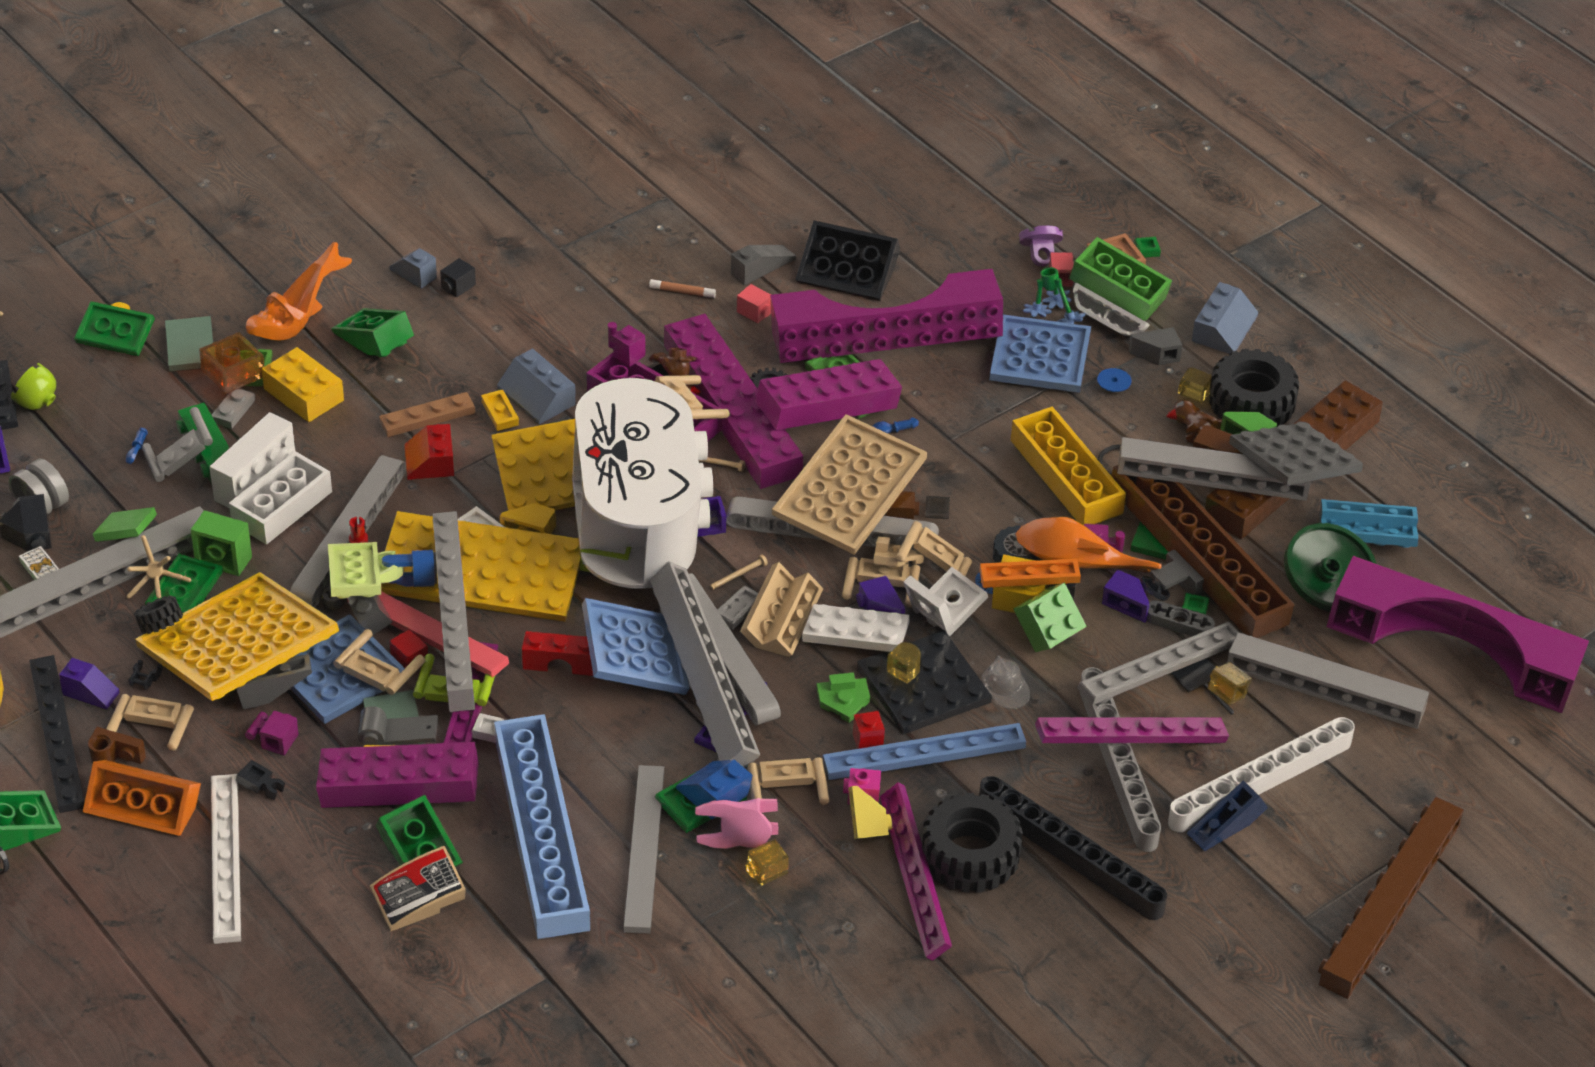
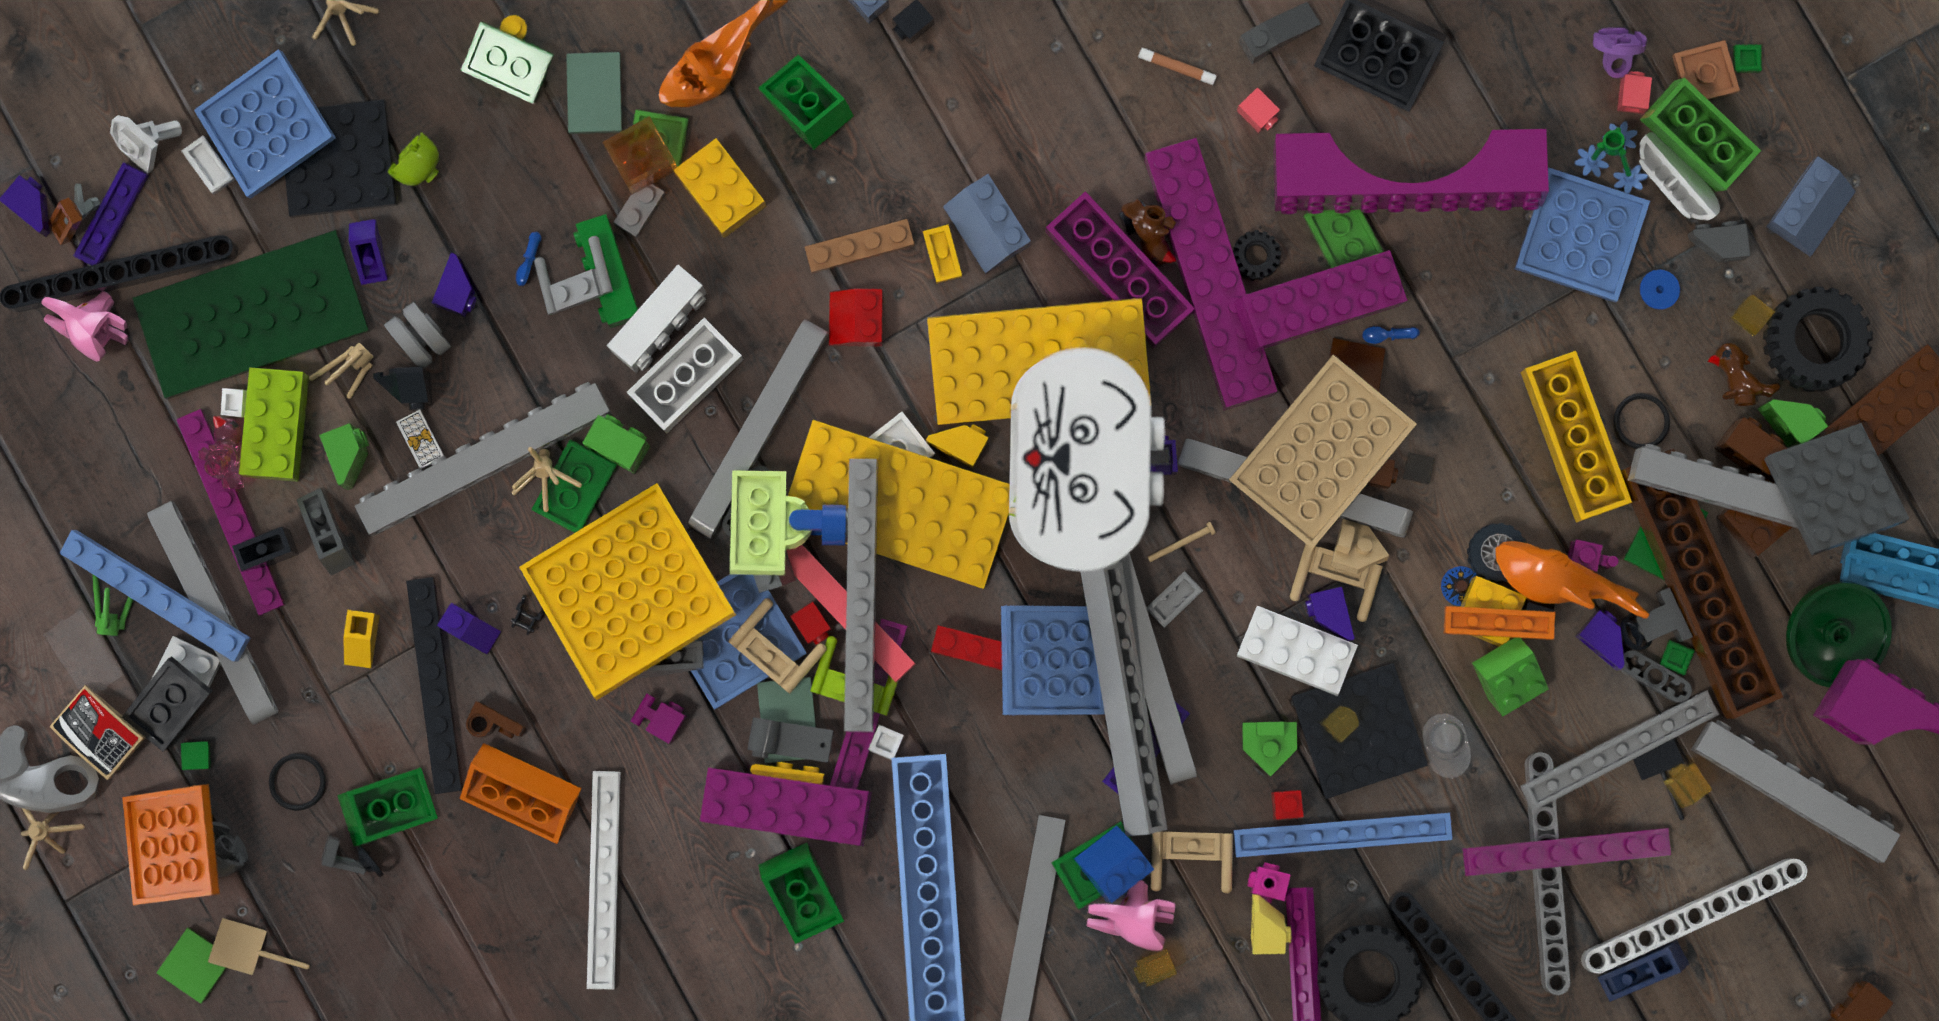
camera: 10 degrees right, 40 degrees up
bright green tile [93,507,157,542] -> none
tan plate [106,694,194,751] -> none
black tyre [134,596,183,634] -> none
black plate [236,760,285,800] -> none
red pin [349,517,368,543] -> none
slope [370,846,466,932] -> none
magenta brick [608,322,646,367] -> none
tan plate [655,375,730,419] -> none
tan piece [699,457,745,472] -> none
tan slope [740,562,823,657] -> none
tan plate [896,521,972,598] -> none
white bracket [903,567,988,637] -> none
none -> dark purple slope [432,253,476,317]

